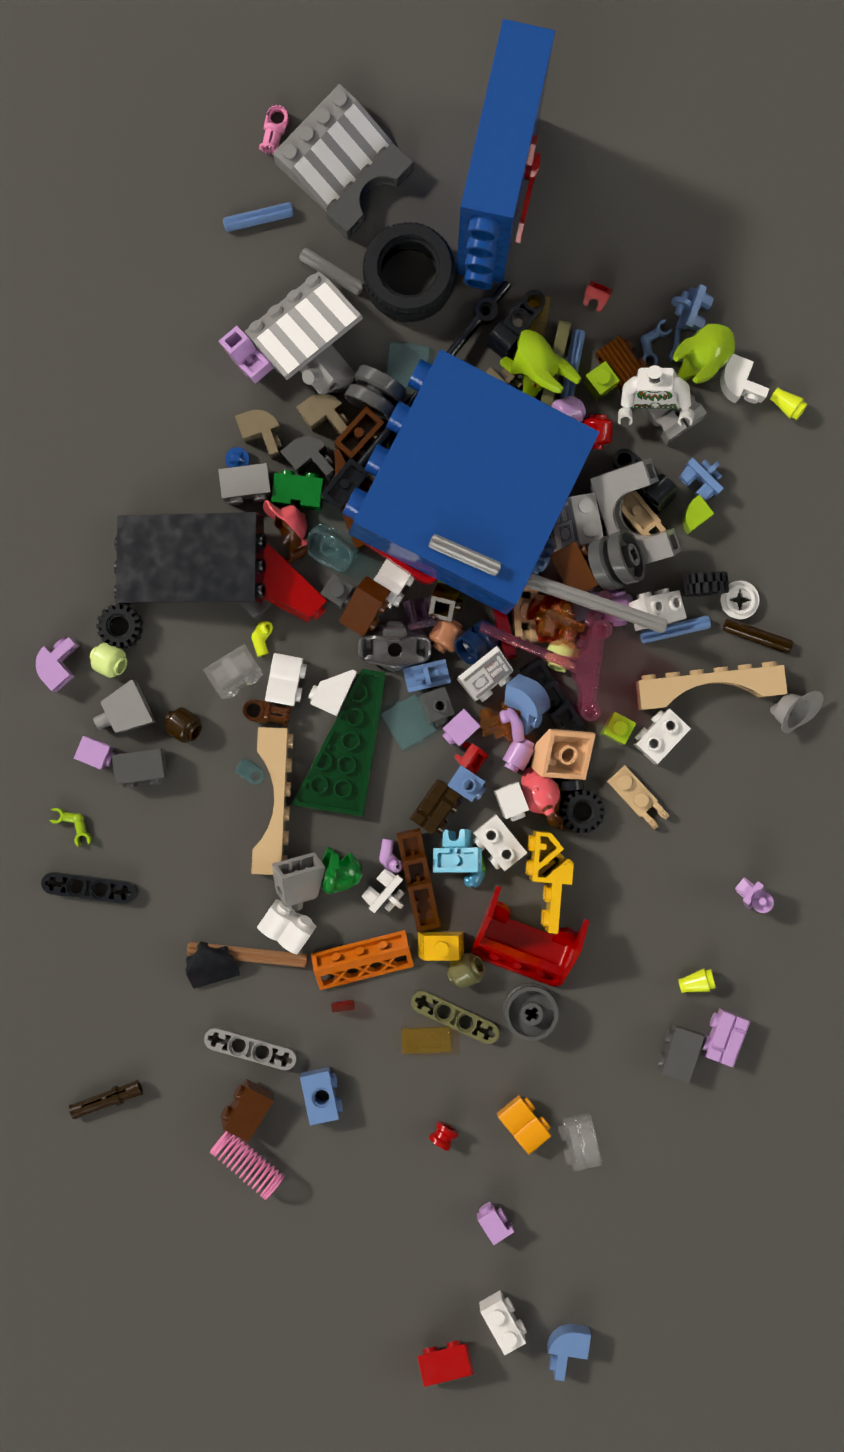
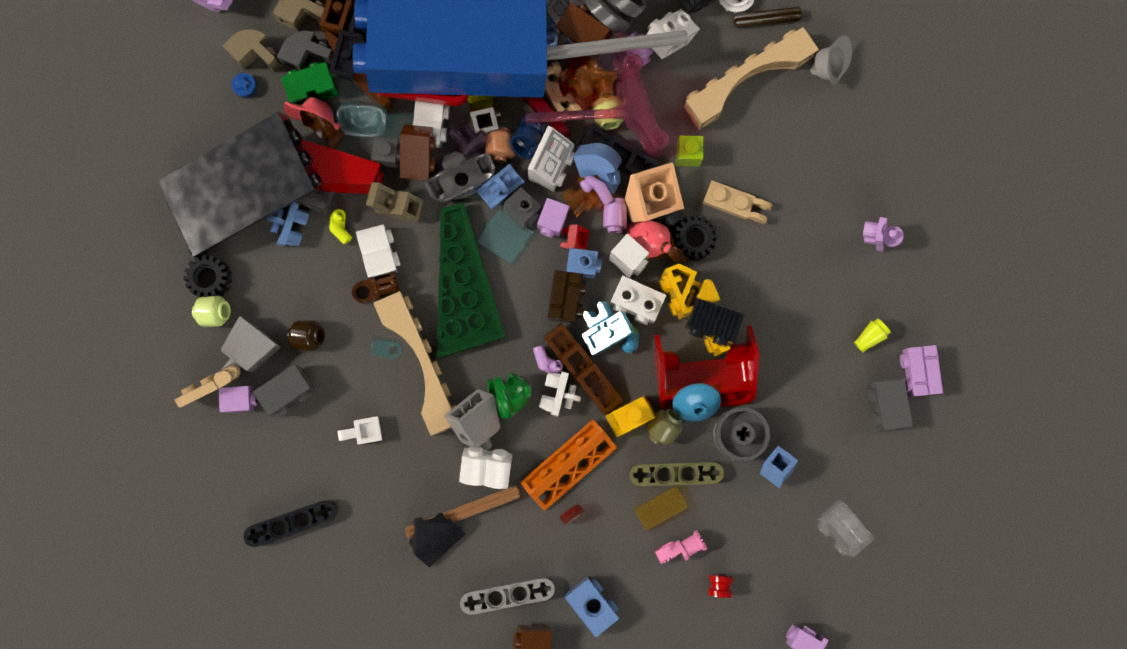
camera: 30 degrees left, 5 degrees down
lavender brick [36,637,80,692] -> none
lime arm [49,807,92,847] -> none
clear brick [203,644,264,700] -> none
light grey brick [218,463,272,505] -> none
white slope [308,670,358,716] -> none
light grey axle [429,534,501,576] -> none
light orange brick [497,1095,551,1155] -> none
white brick [633,709,691,764] -> none
medium blue axle [640,615,711,644] -> none
none -> tan hinge [175,364,241,408]
none -> medium blue hips [266,202,310,247]
none -> white plate [338,416,382,445]
none -> dark tan brick [366,182,424,222]
none -> bright pink connector [654,530,707,564]
none -> dark azure dish [673,383,721,422]
none -> black brick [685,298,744,347]
none -> medium blue brick [760,446,798,489]

